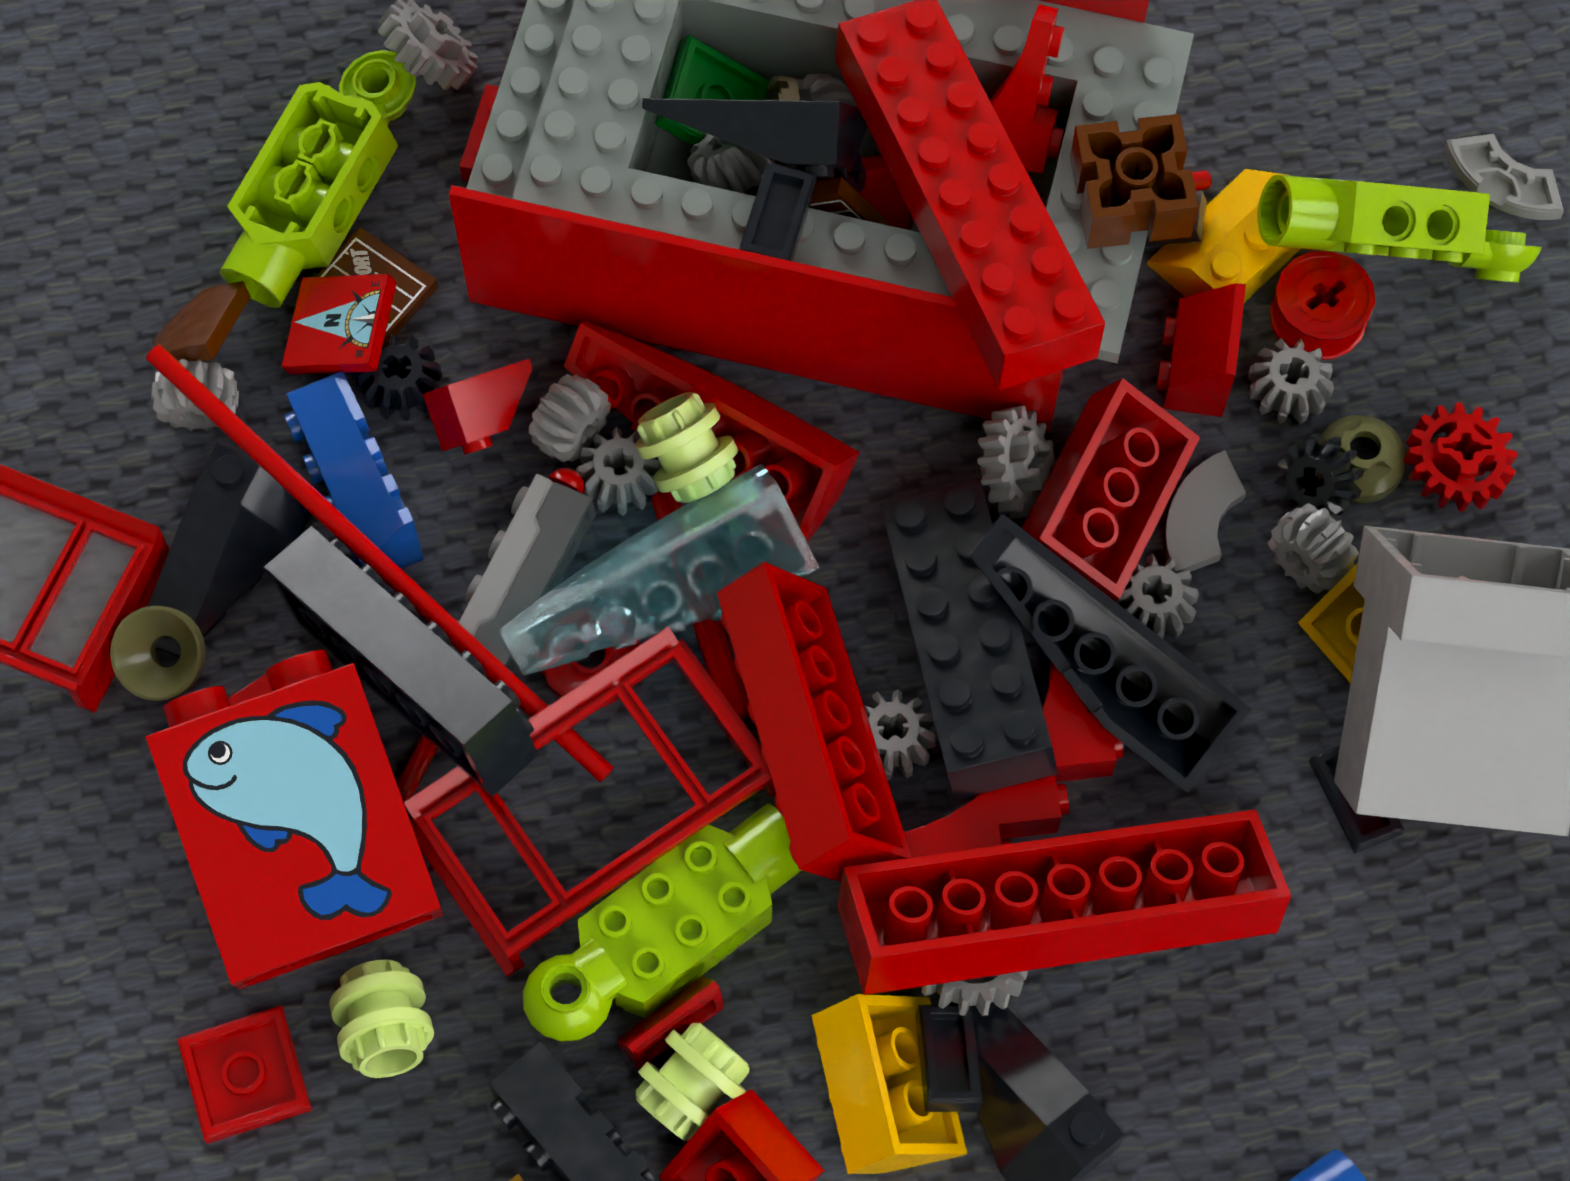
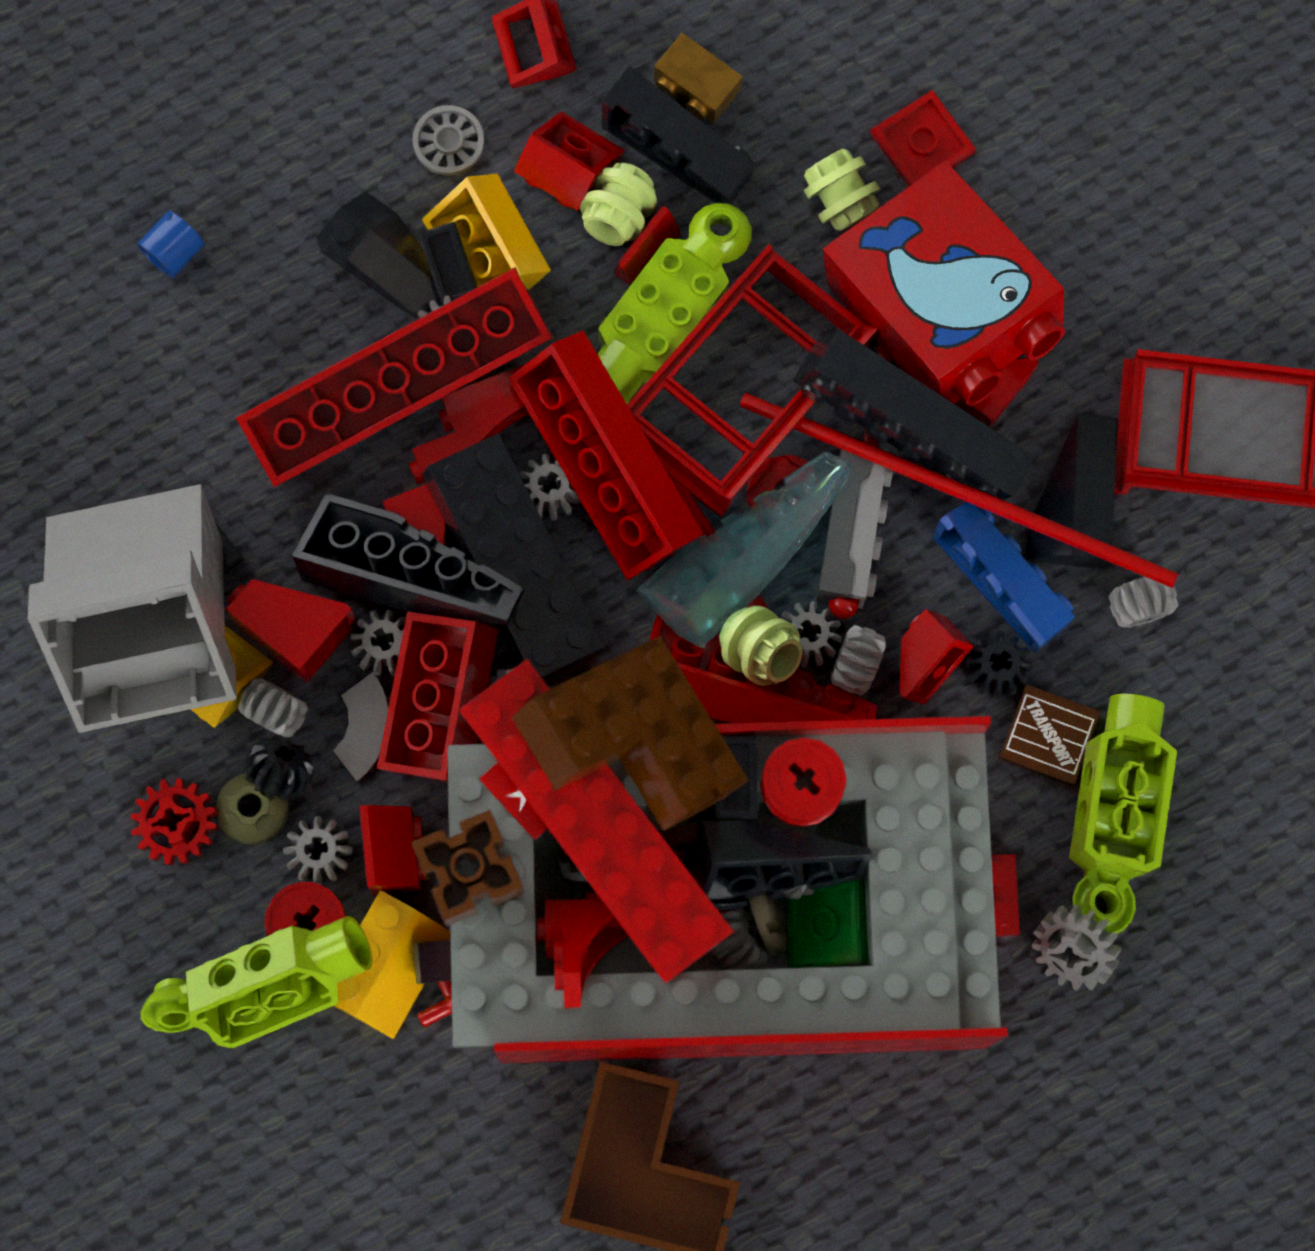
camera: 160 degrees right, 10 degrees up
olive piece [110,605,206,701] -> none
reddish brown slope [151,281,251,361] -> none
red tile [281,274,397,375] -> none
light grey tile [1444,134,1564,220] -> none
none -> red slope [226,579,357,684]
none -> reddish brown piece [512,636,748,831]
none -> red piece [760,737,847,827]

